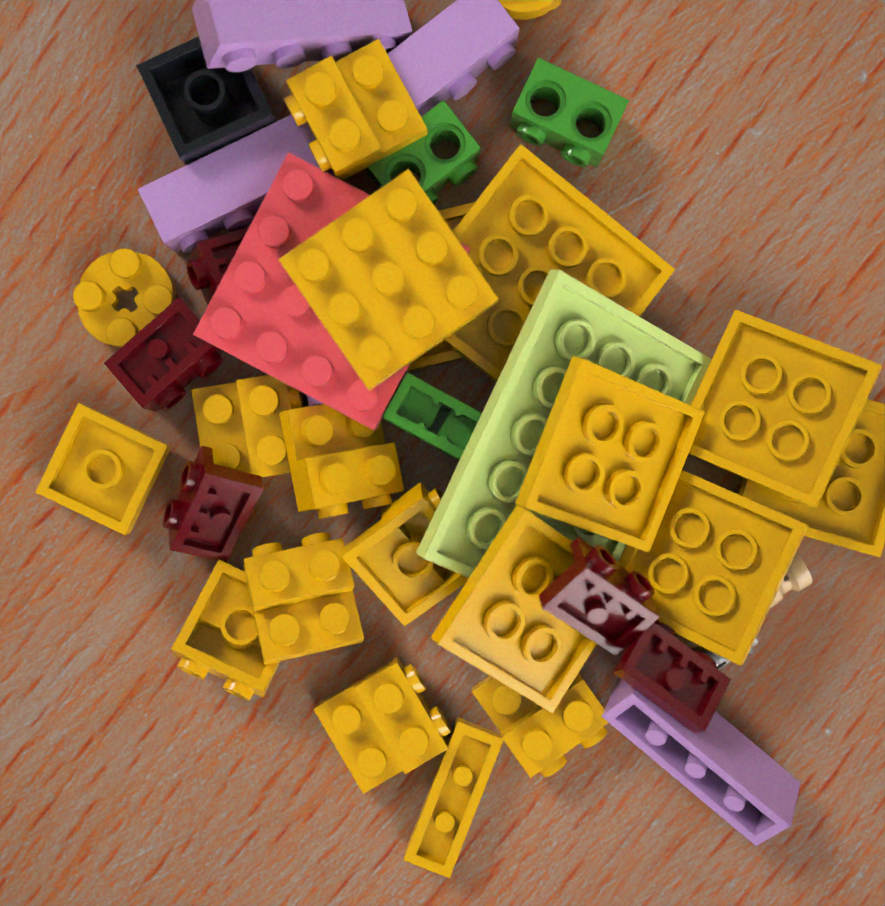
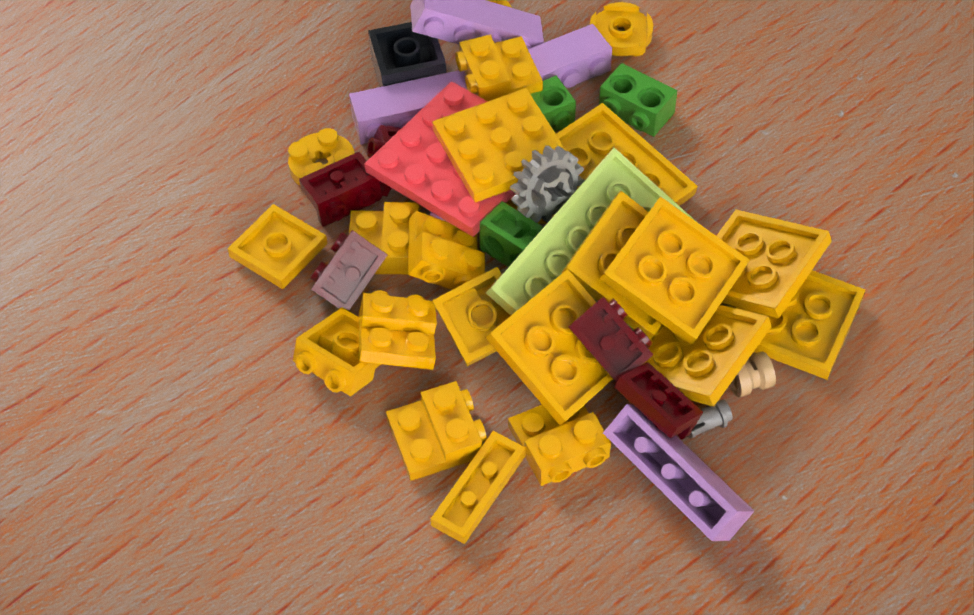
camera: 15 degrees right, 35 degrees down
none -> light grey gear [510,146,585,223]
none -> yellow plate [600,196,750,345]

